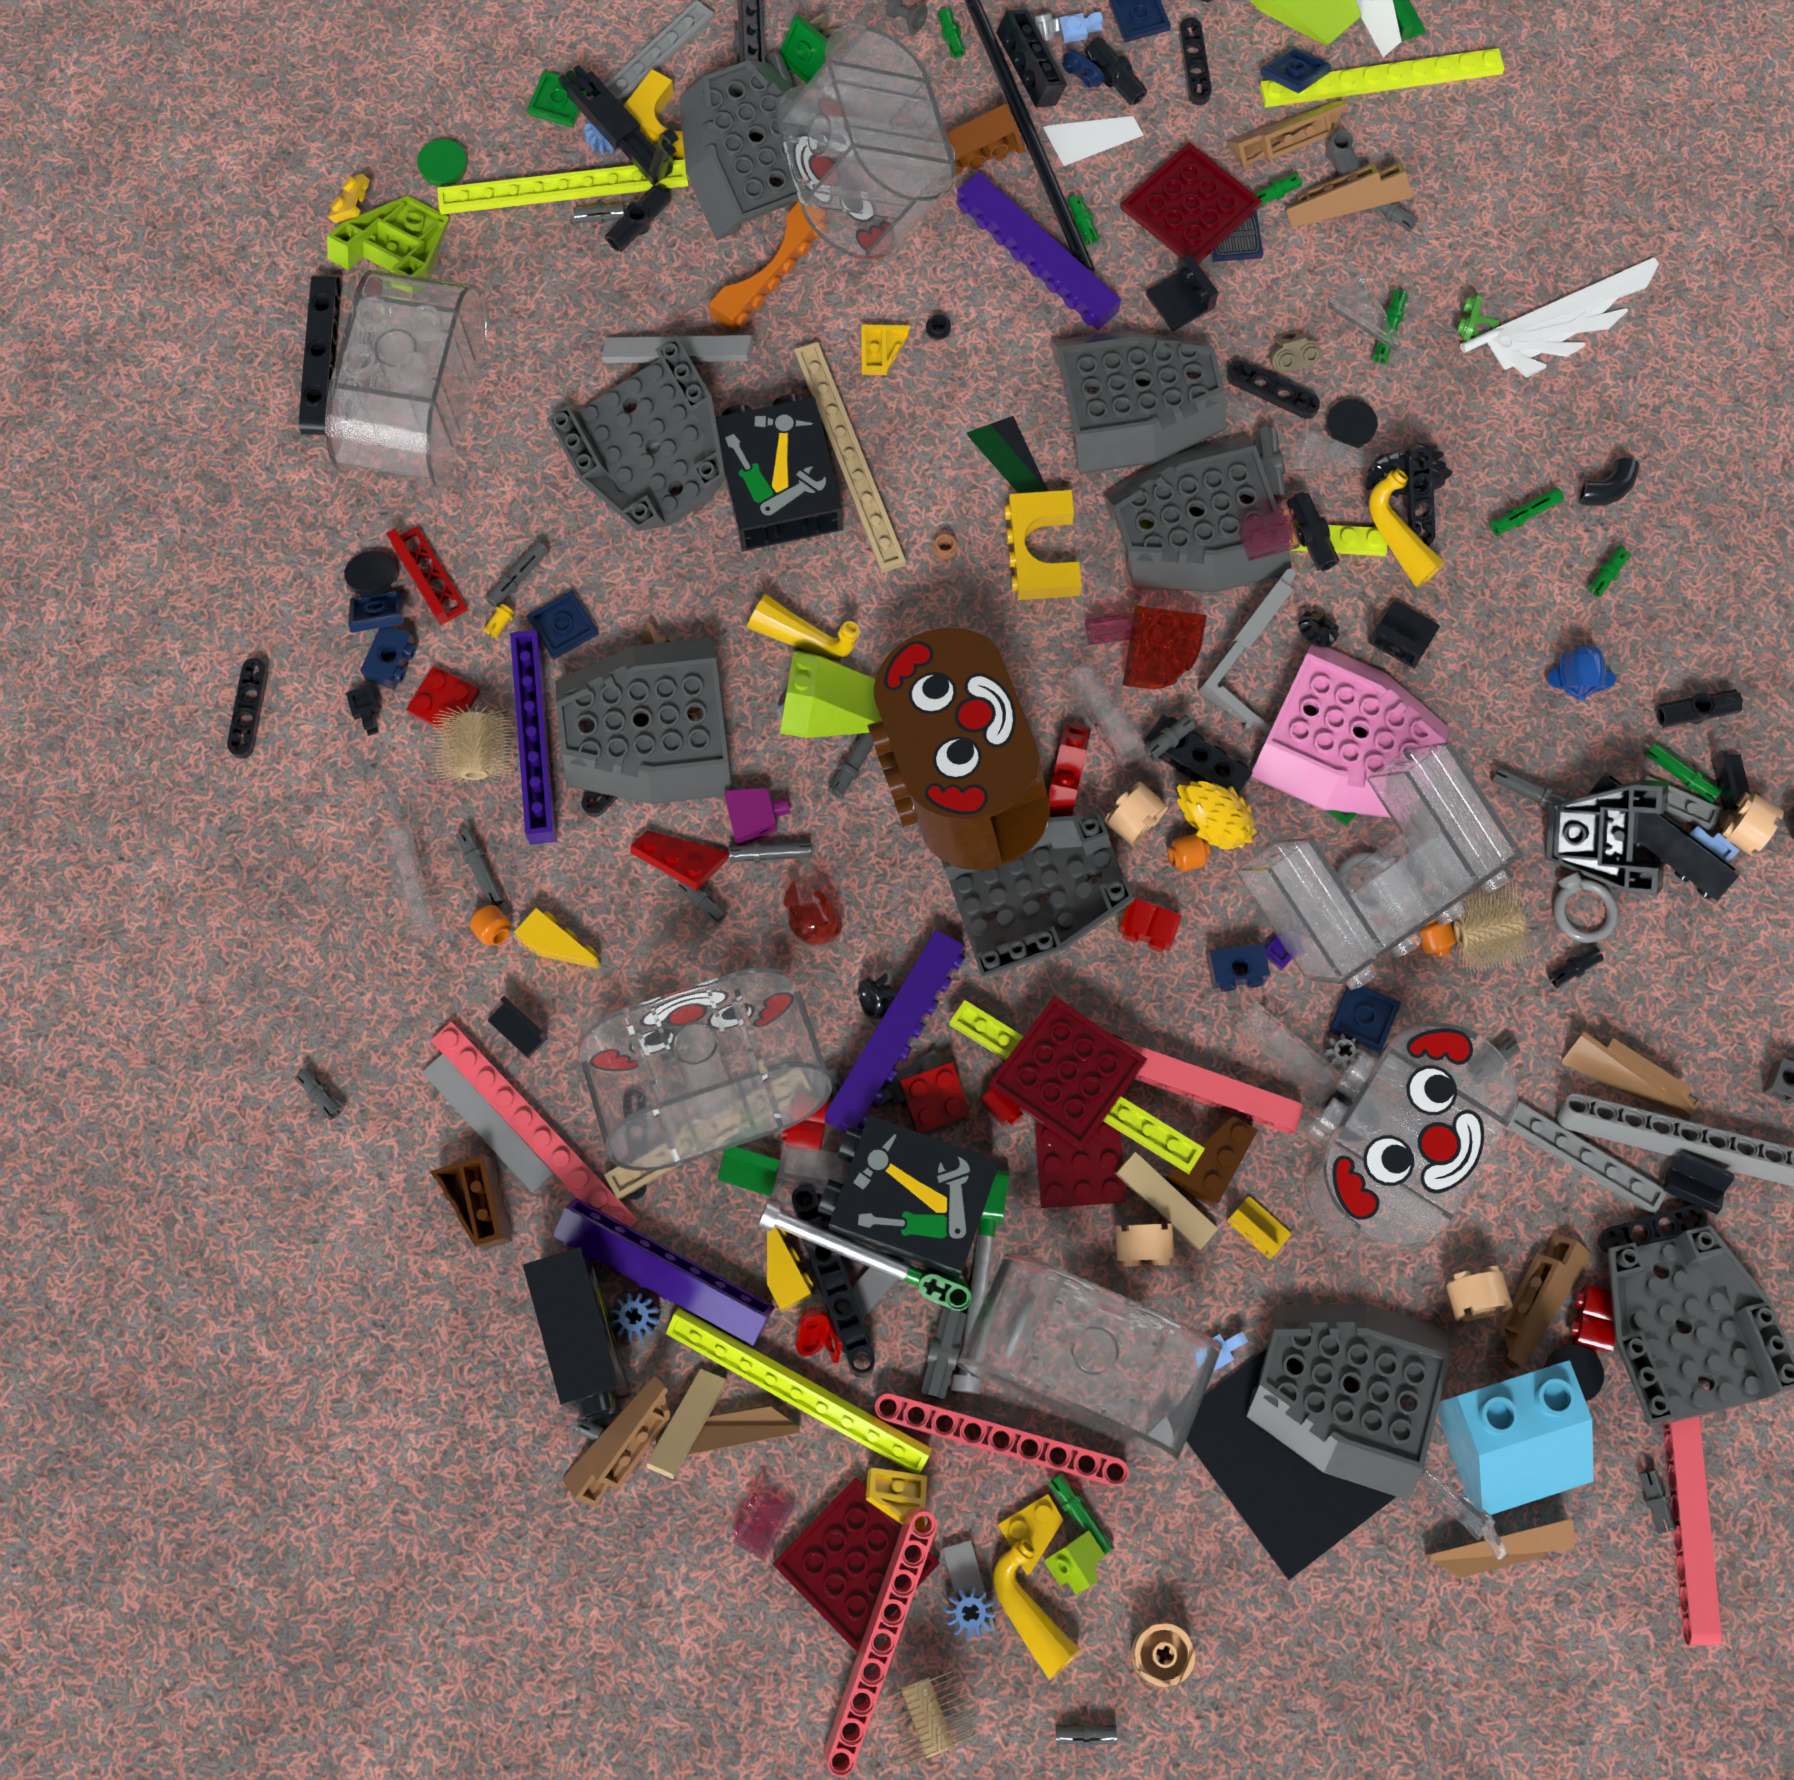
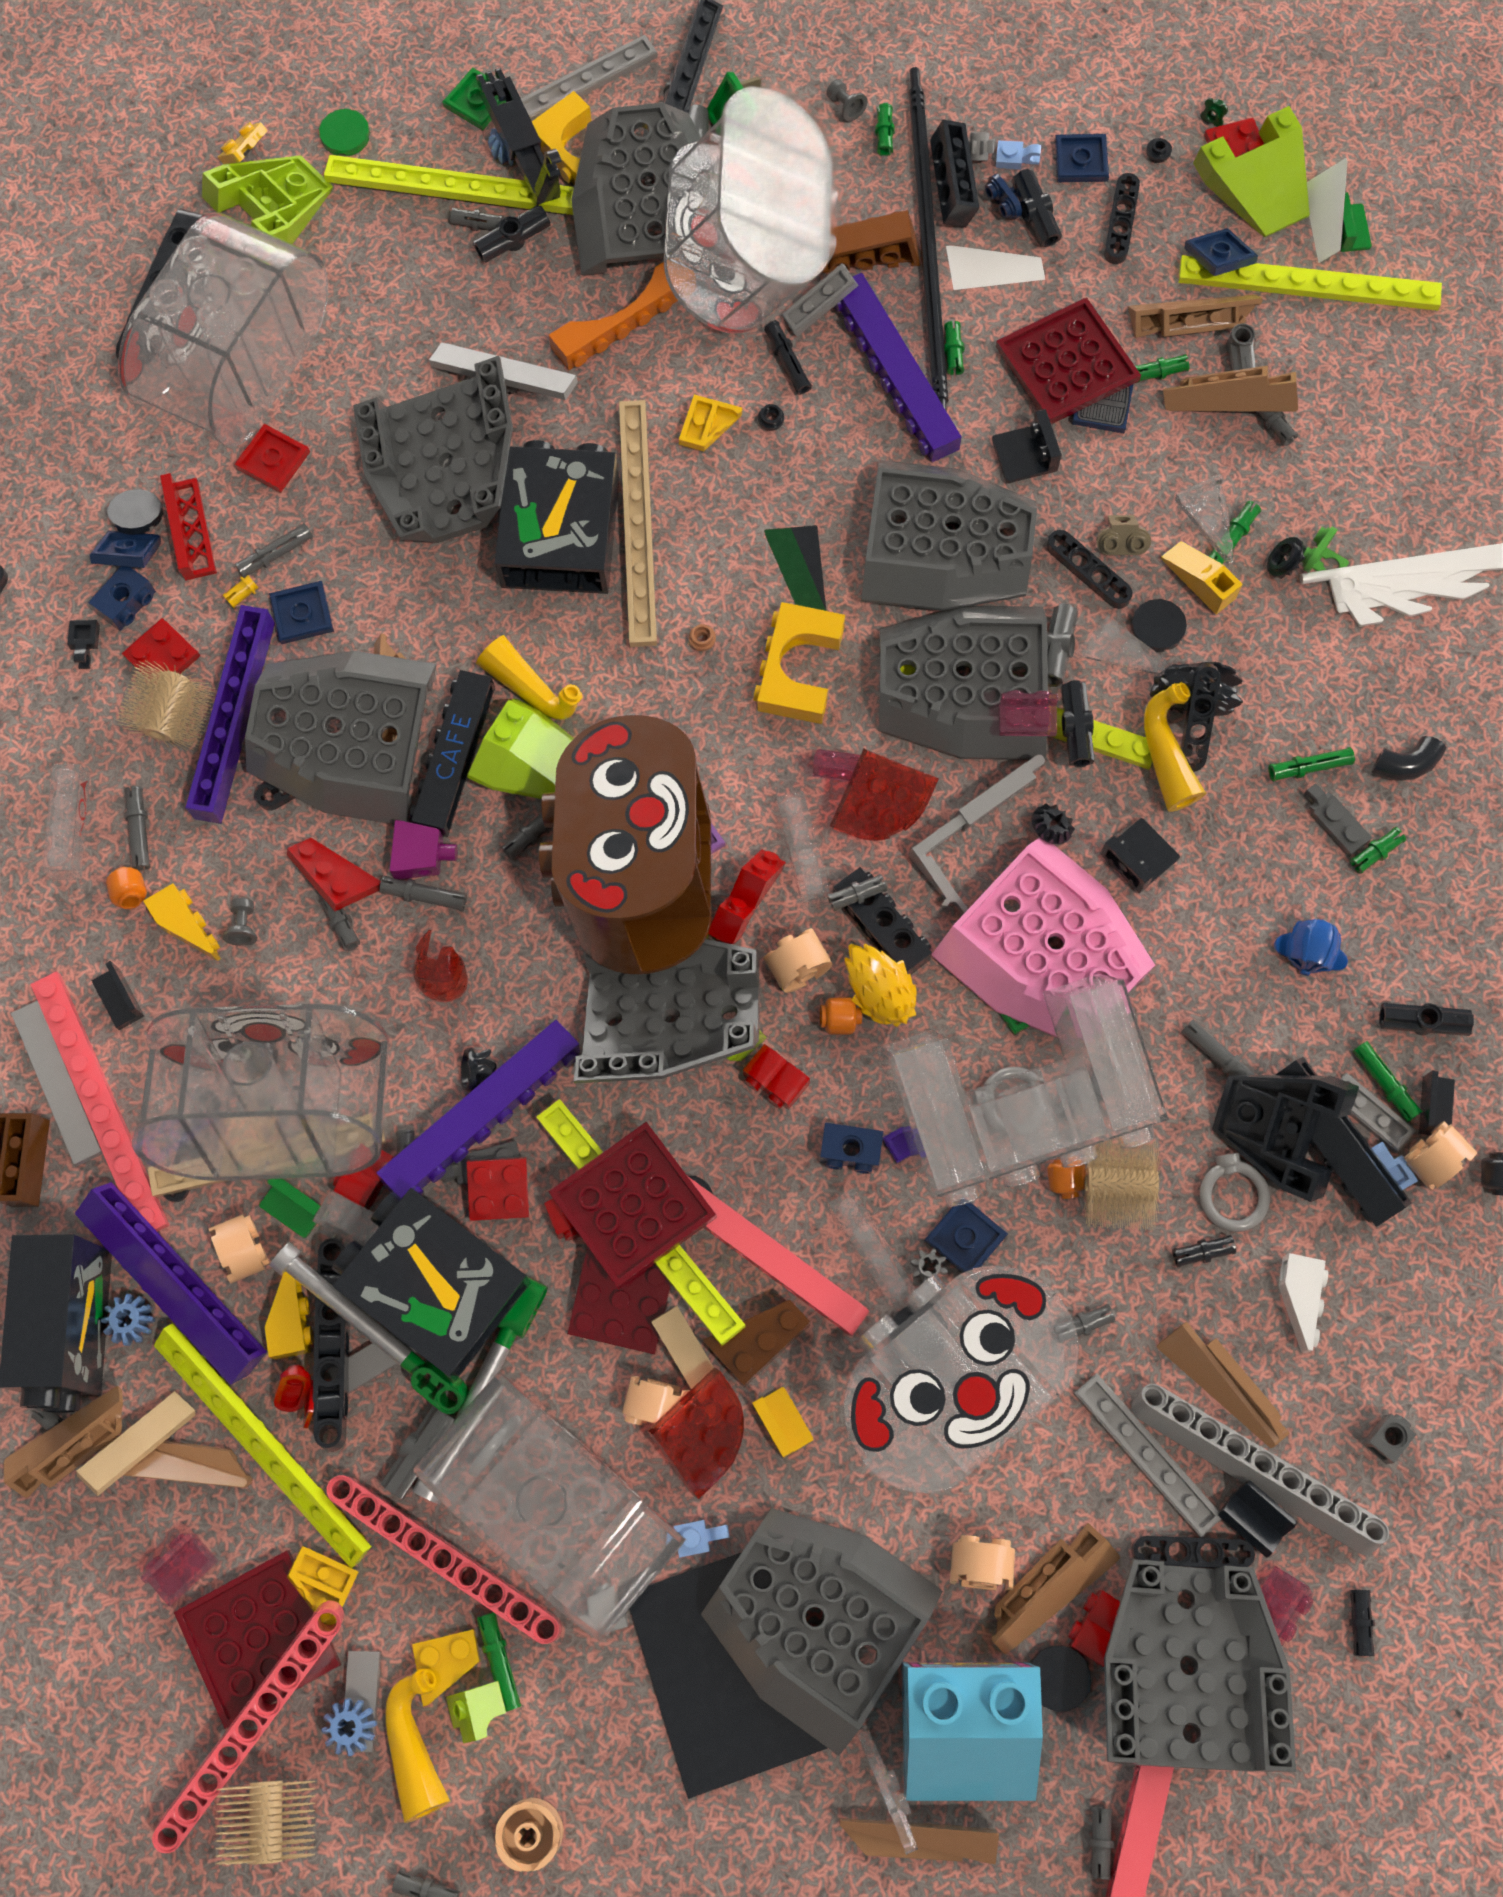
camera: 20 degrees right, 0 degrees up
none -> light nougat brick [208,1214,270,1284]
none -> dark grey piece [222,898,258,946]
none -> red plate [235,424,310,493]
none -> black brick [410,670,495,838]
none -> clear red plate [647,1368,744,1499]
none -> black pin [764,320,812,395]
none -> light grey tile [781,263,859,337]
none -> yellow slope [1161,541,1243,615]
none -> clear pink bracket [1261,1566,1314,1646]
none -> black gear [1267,537,1306,579]
none -> white slope [1279,1253,1328,1353]
none -> dark grey hinge [1304,783,1372,857]

